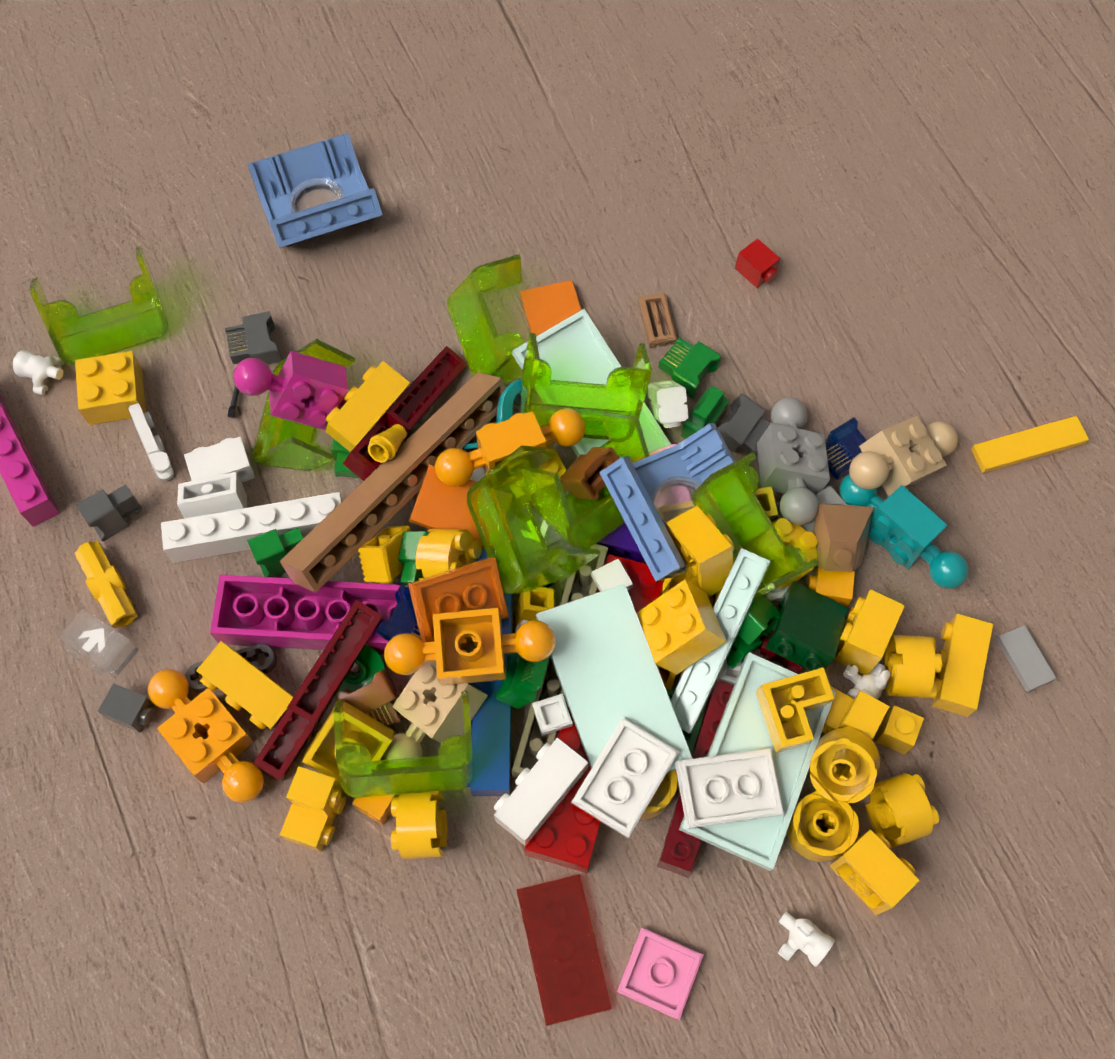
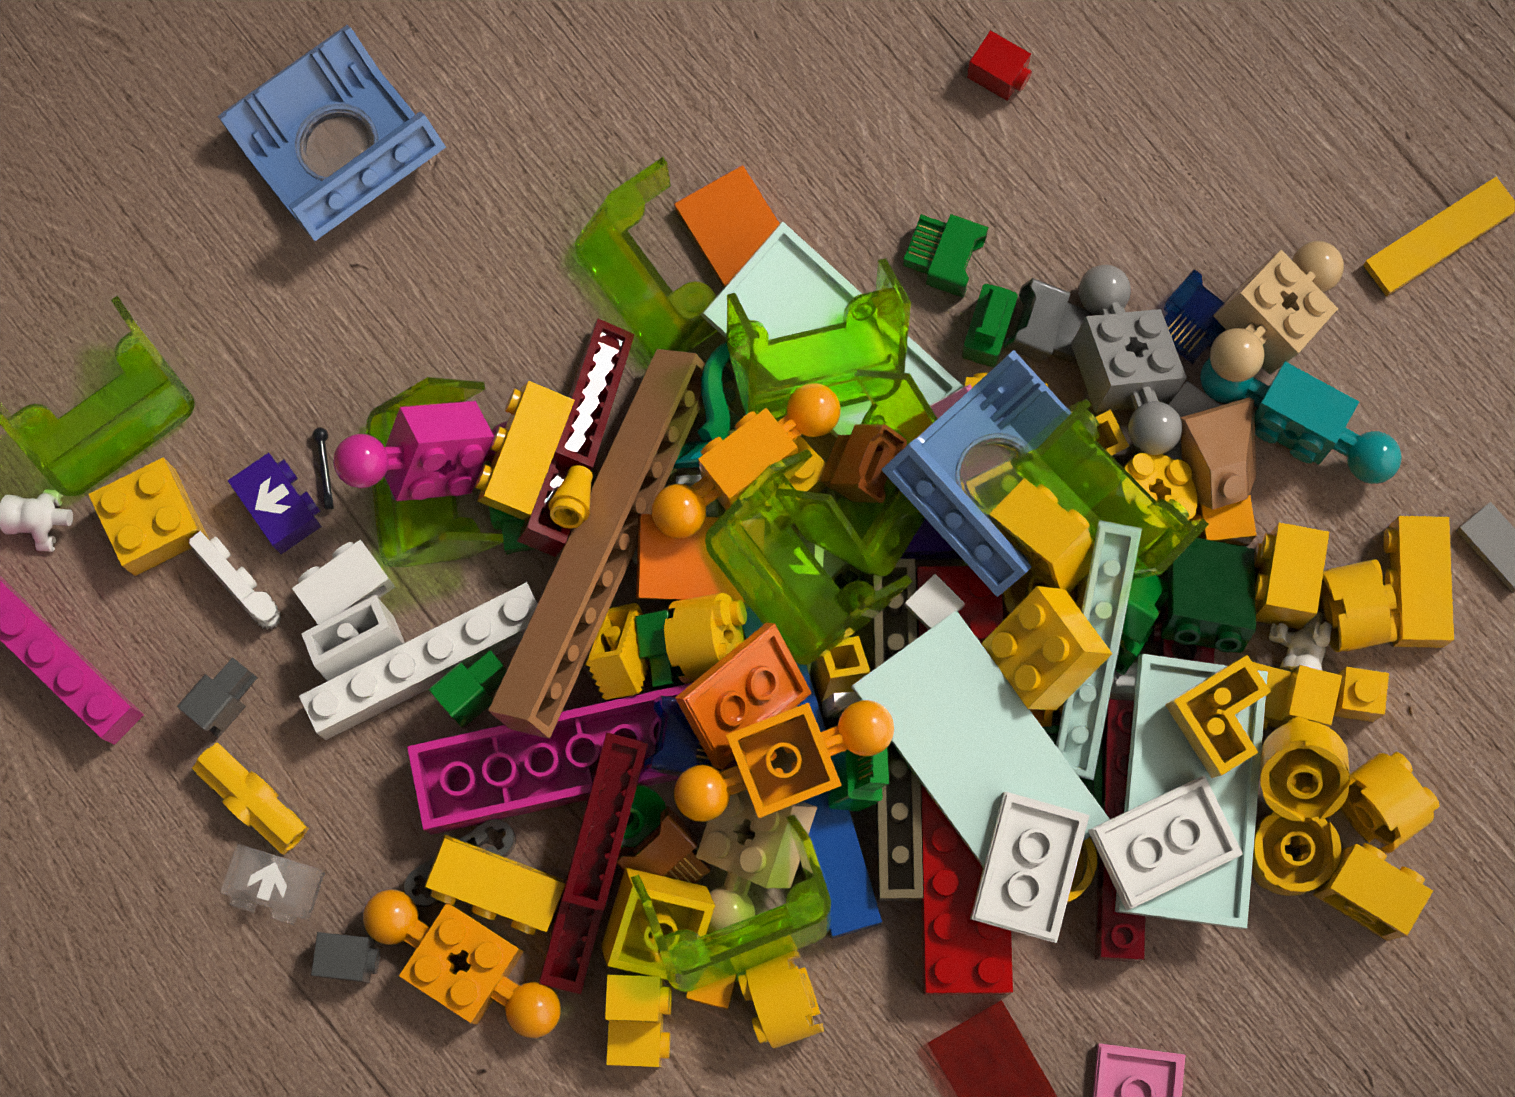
camera: 10 degrees left, 10 degrees up
dark grey piece [225,311,282,364] -> none
white brick [494,738,588,846] -> none
white tile [532,694,573,736] -> none
medium nougat tile [638,293,677,348] -> none
white brick [647,380,688,428] -> none
white piece [778,911,835,967] -> none
none -> dark purple brick [227,452,322,554]

